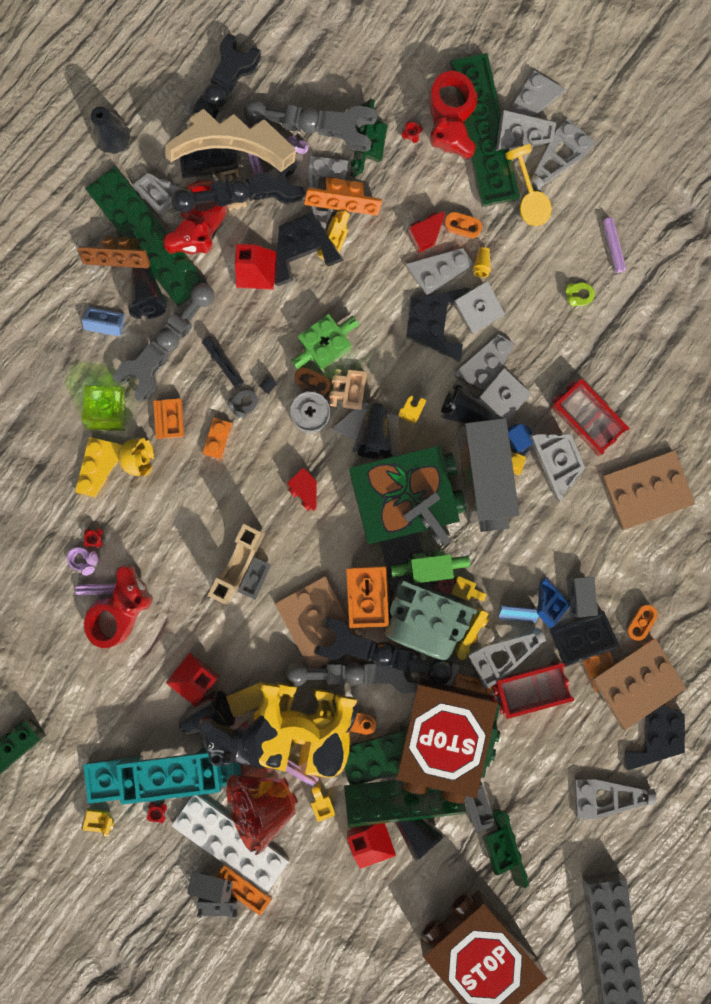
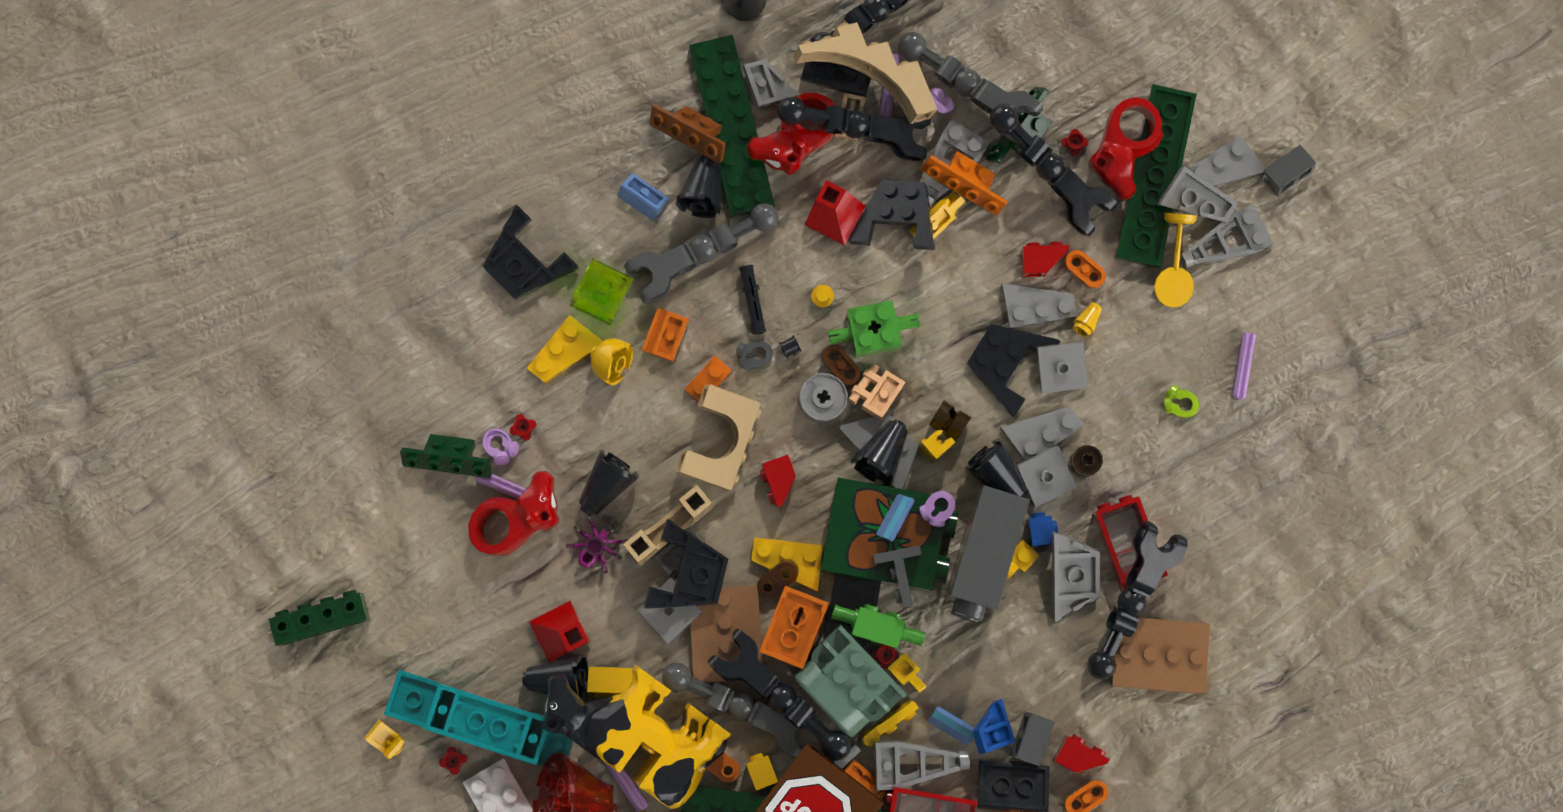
camera: 25 degrees right, 5 degrees down
none -> dark green bracket [400,434,492,478]
none -> black wing [482,204,579,300]
none -> animal [566,514,628,574]
none -> black cone [579,450,639,516]
none -> light grey plate [638,578,703,644]
none -> black wing [644,519,729,609]
none -> tan arch [675,384,761,491]
none -> yellow brick [746,752,778,790]
none -> yellow wing [751,537,823,592]
none -> reddish brown plate [757,559,799,598]
none -> yellow plate [811,285,834,308]
none -> medium blue slope [876,494,915,543]
none -> lavender piece [919,491,955,527]
none -> dark brown wheel [929,400,971,442]
none -> black piece [990,103,1118,237]
none -> red slope [1052,734,1110,773]
none -> dark brown wheel [1069,445,1103,478]
none -> black piece [1087,521,1188,680]
none -> dark grey hinge [1264,145,1316,197]

